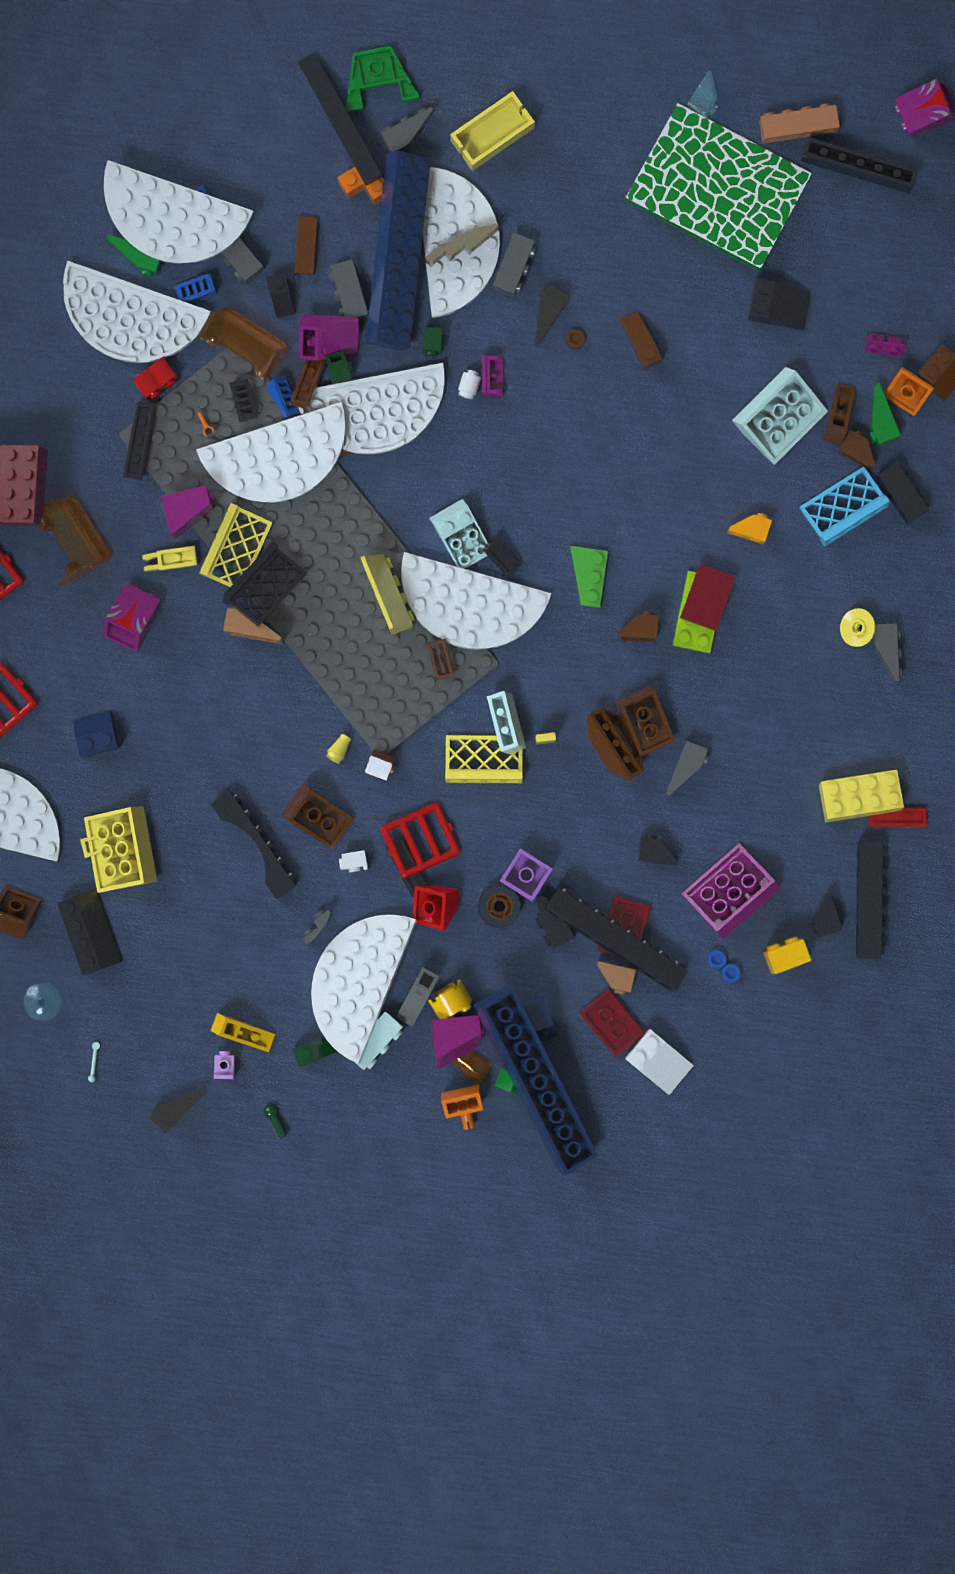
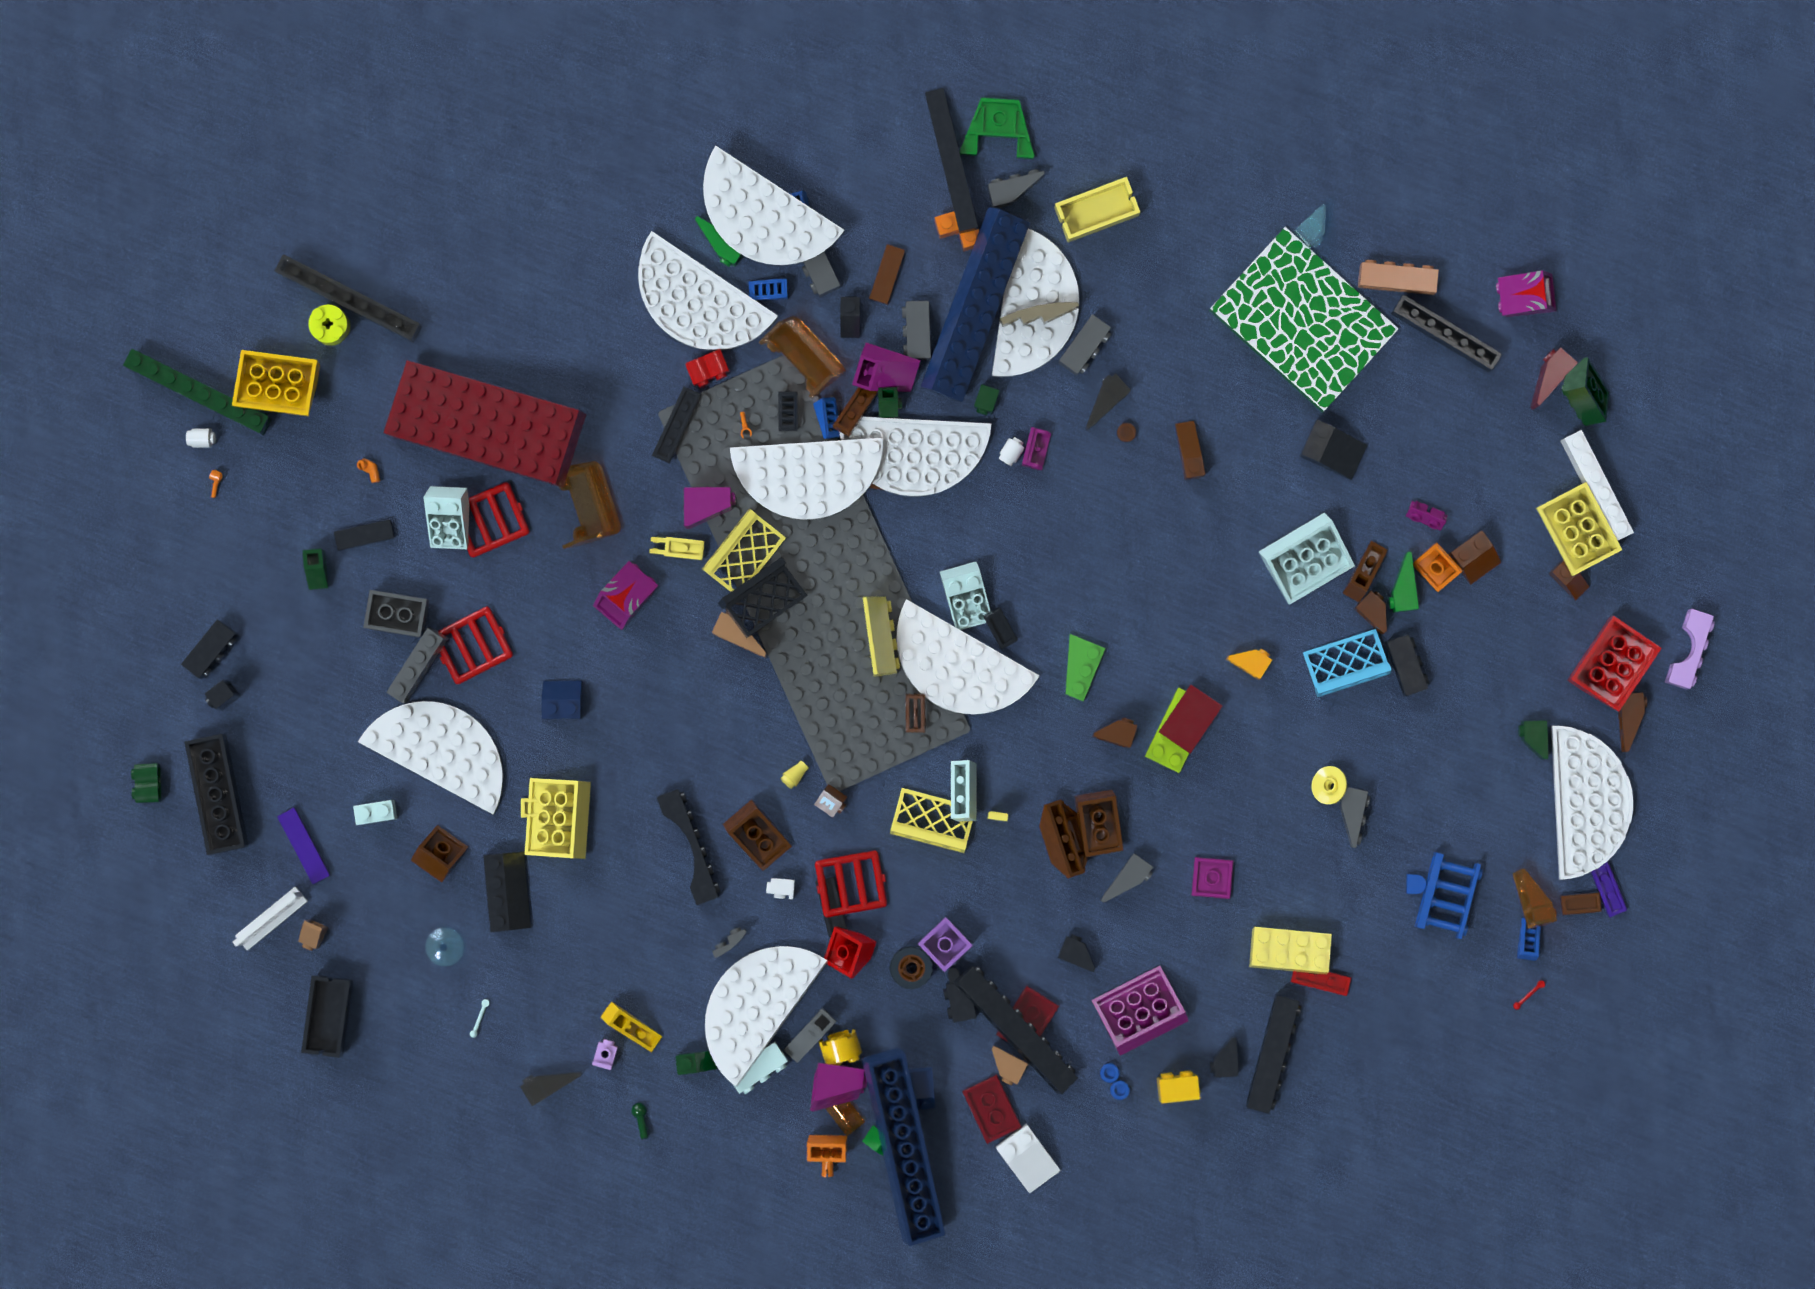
camera: 10 degrees right, 0 degrees up
none -> magenta tile [1191,857,1233,899]

